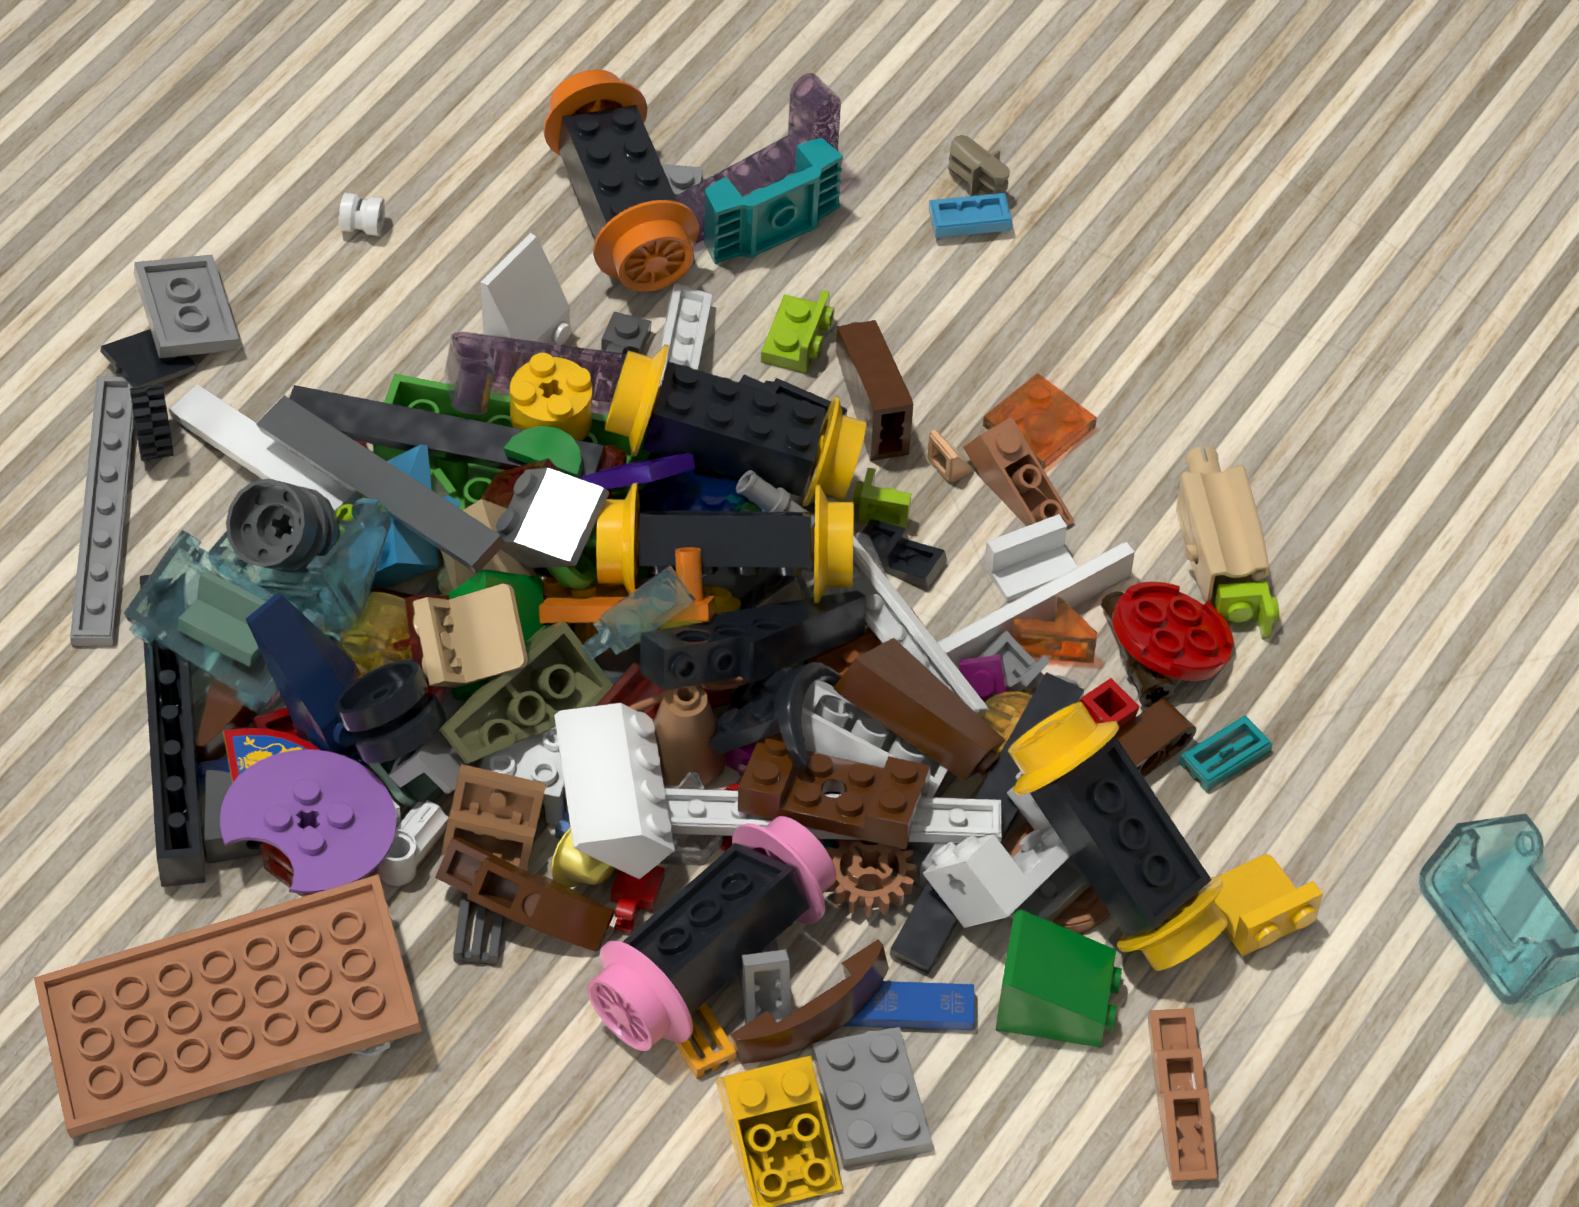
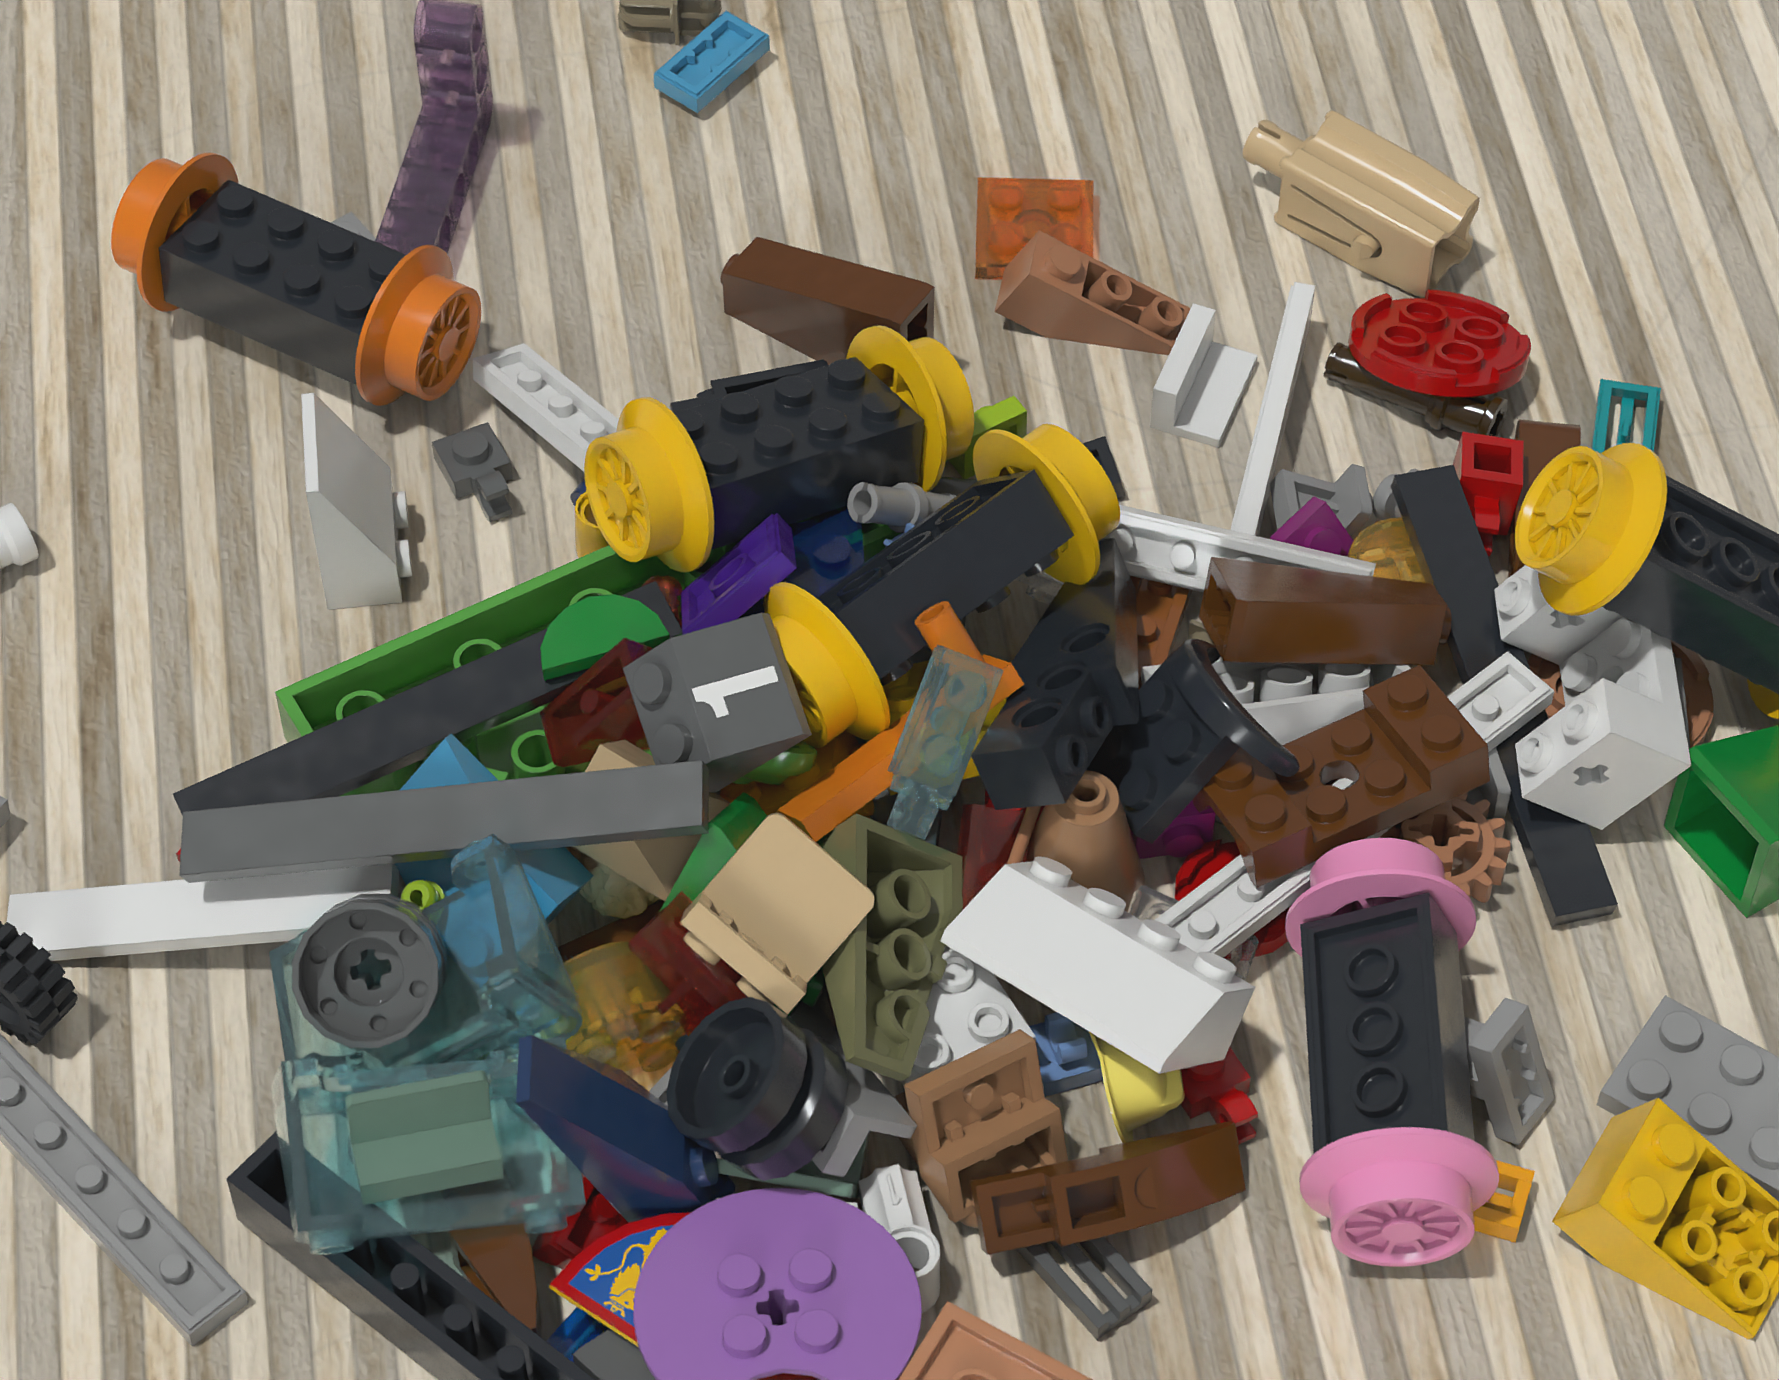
camera: 40 degrees left, 0 degrees up
beam [444,332,627,414] -> none
yellow brick [510,353,592,441] -> none
teal plate [704,138,843,264] -> none
reddish brown slope [730,939,889,1064] -> none
lime bracket [761,290,835,373] -> none
blue tile [841,980,975,1030] -> none
light nougat slope [927,430,973,483] -> none
clear orange slope [1012,597,1097,663] -> none
lime bracket [1214,581,1279,638] -> none

